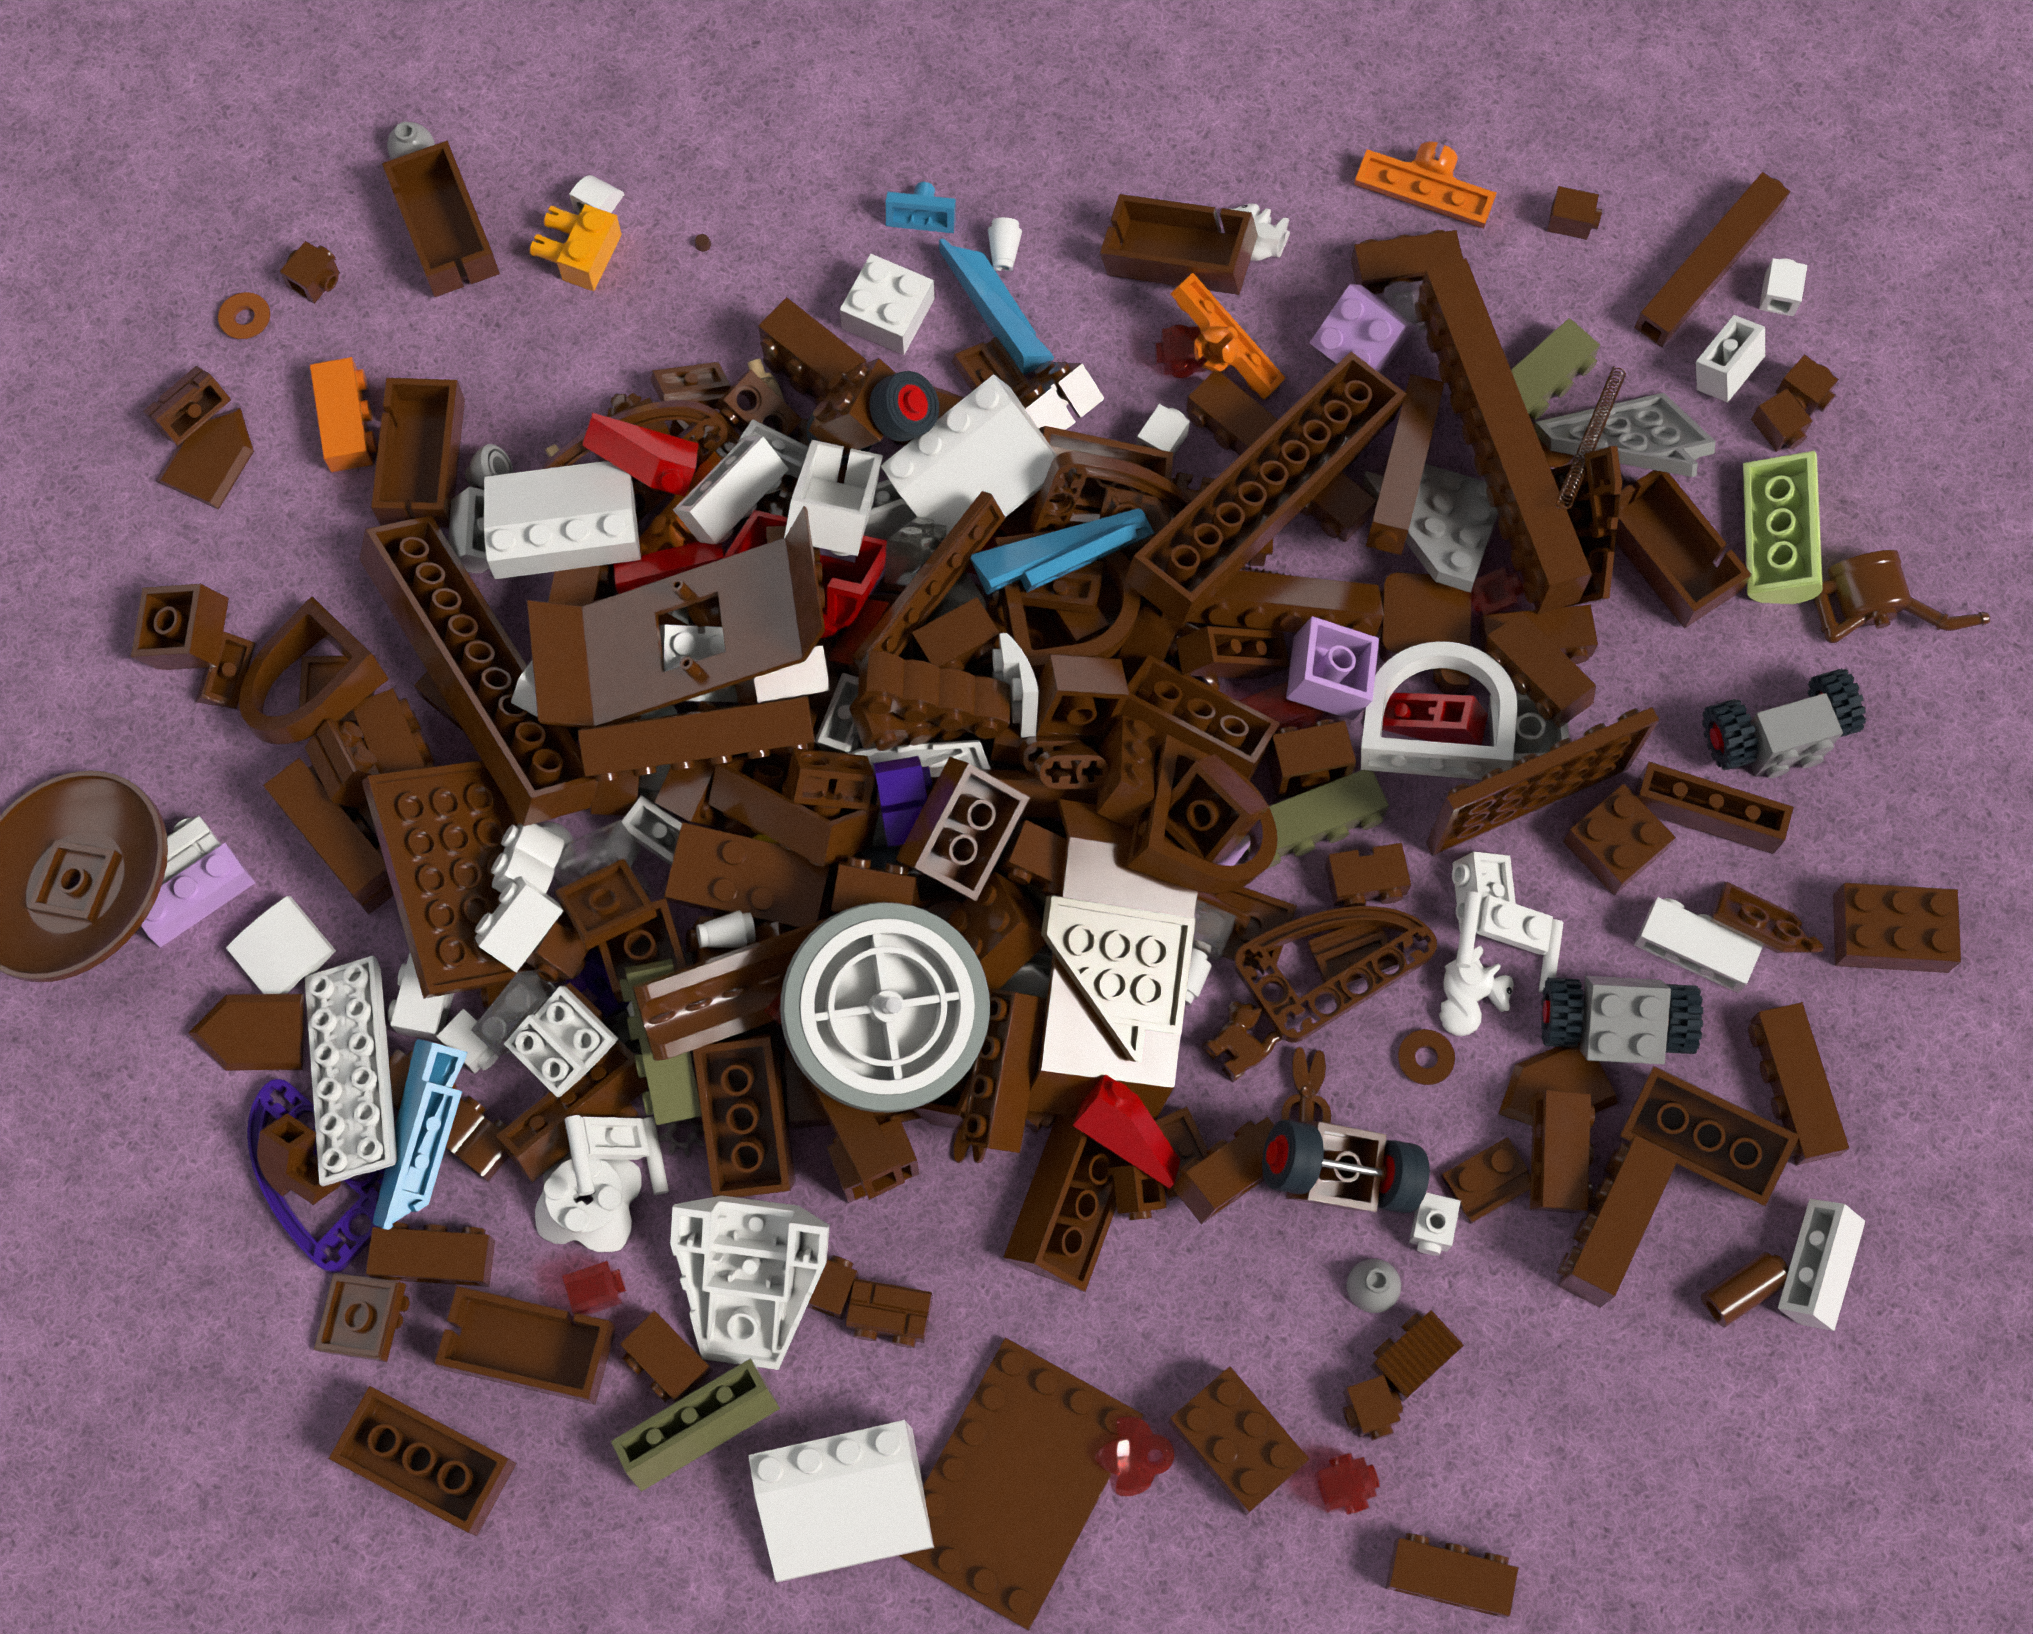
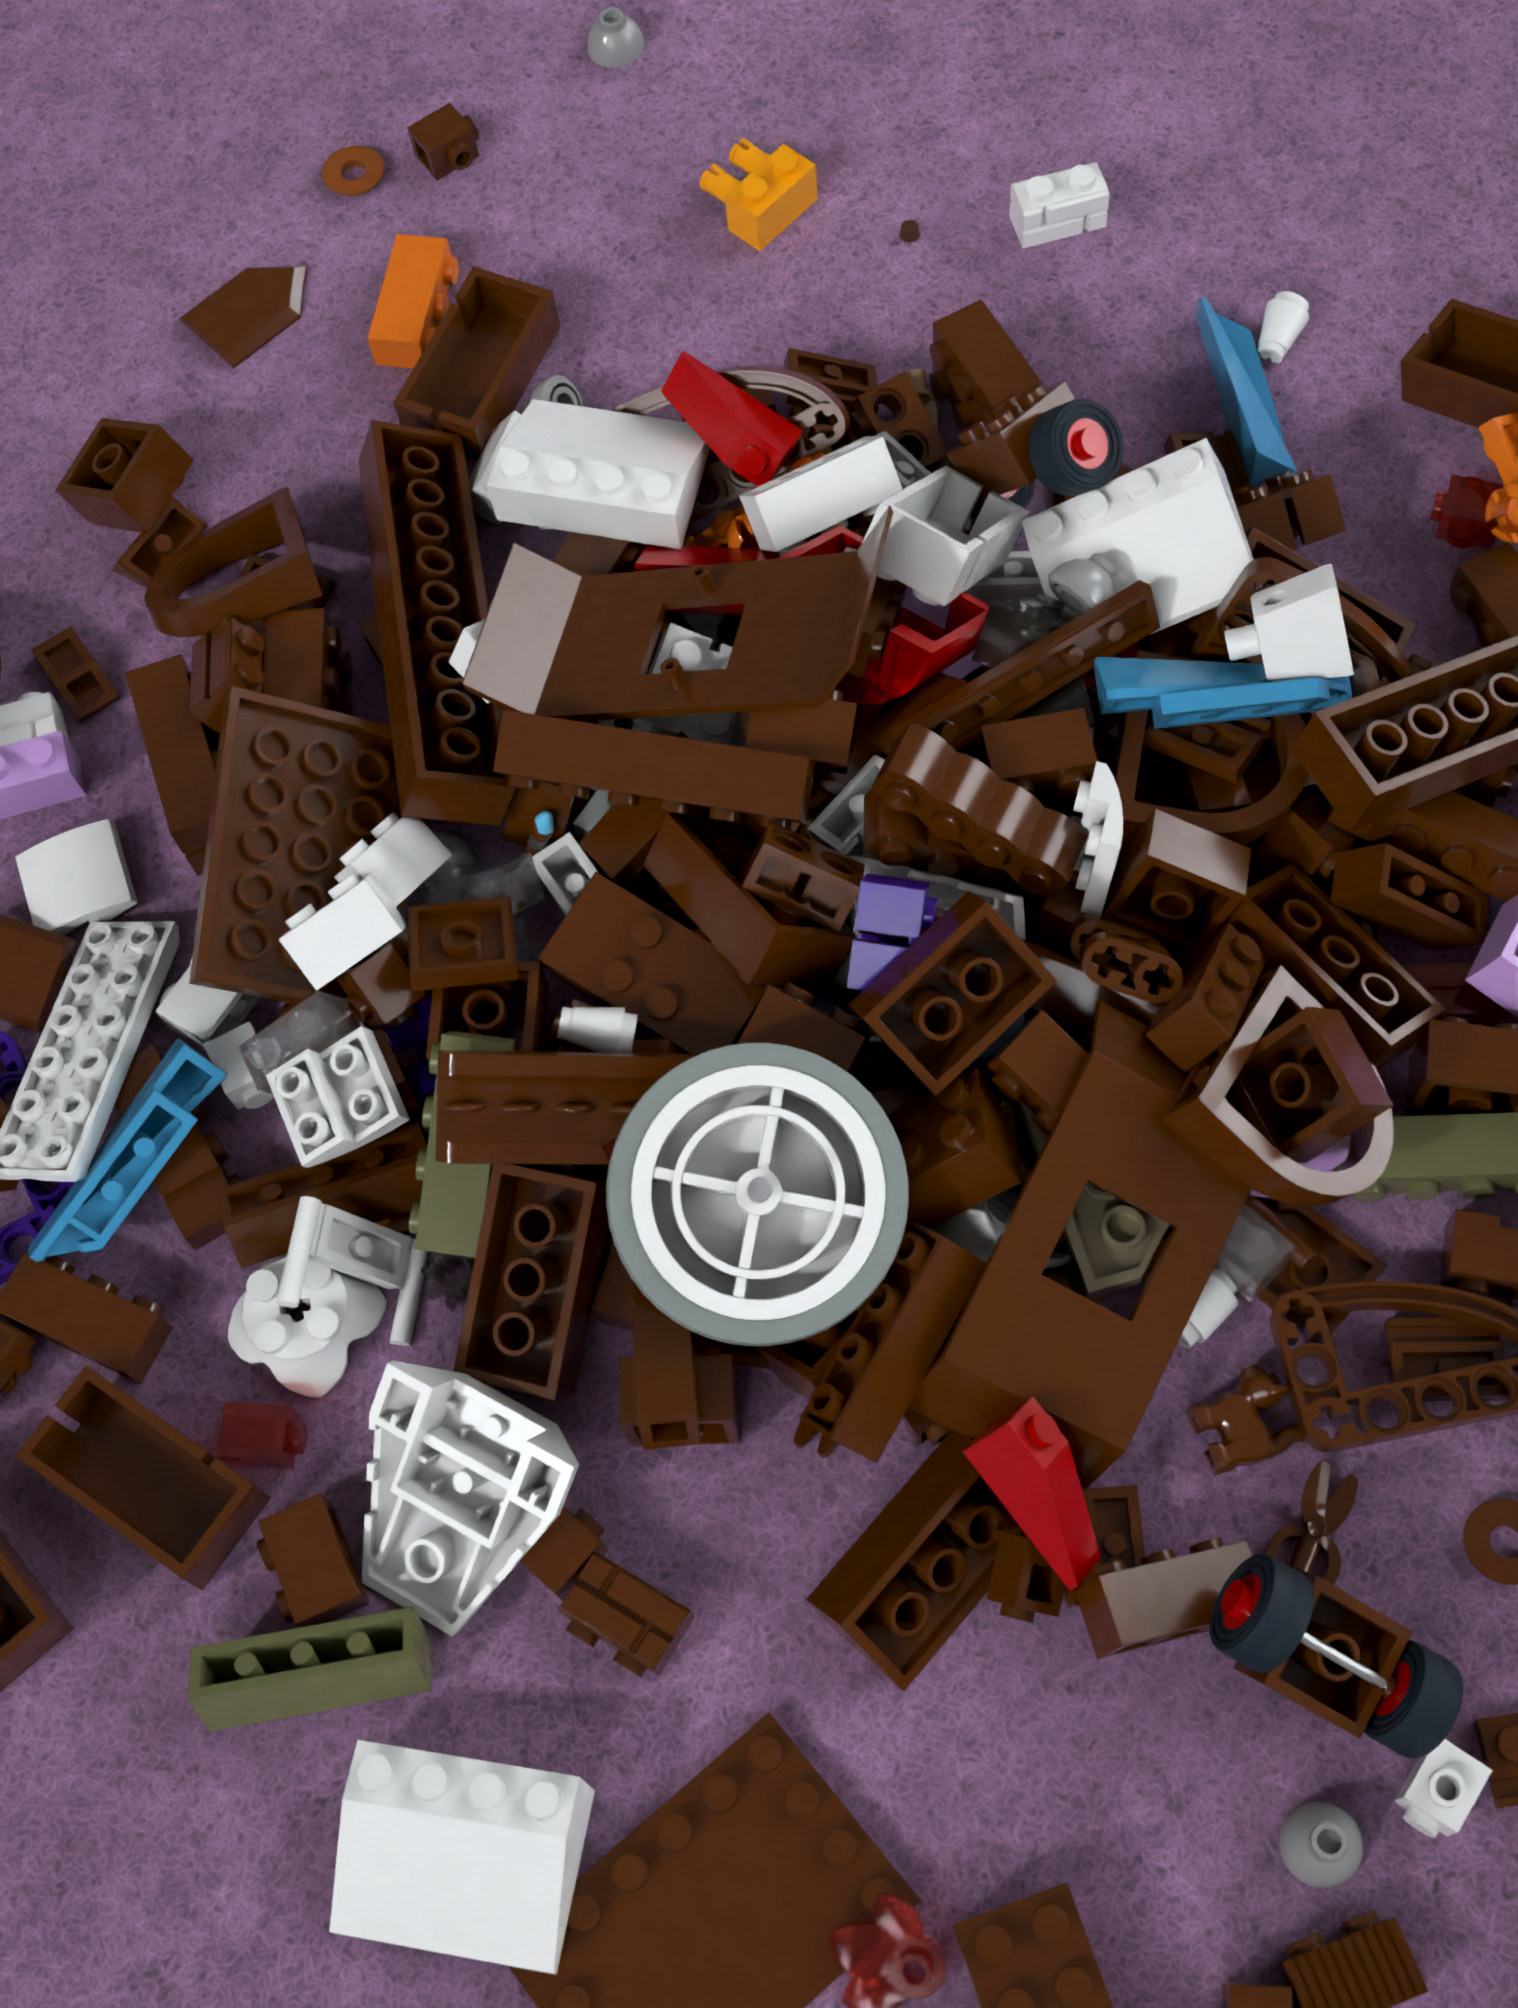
camera: 30 degrees right, 5 degrees down
reddish brown brick [143,366,231,446] -> none
reddish brown piece [382,140,500,297] -> none
white brick [569,175,625,213] -> none
white brick [840,254,935,355] -> none
dark azure tile [886,182,956,234] -> none
wing [1041,896,1196,1062] -> none
white brick [1136,404,1190,456] -> none
none -> reddish brown slope [31,626,120,722]
none -> piece [516,811,555,888]
none -> white brick [1009,162,1110,249]
none -> light grey brick [1048,553,1117,616]
none -> white torso [1224,563,1354,682]

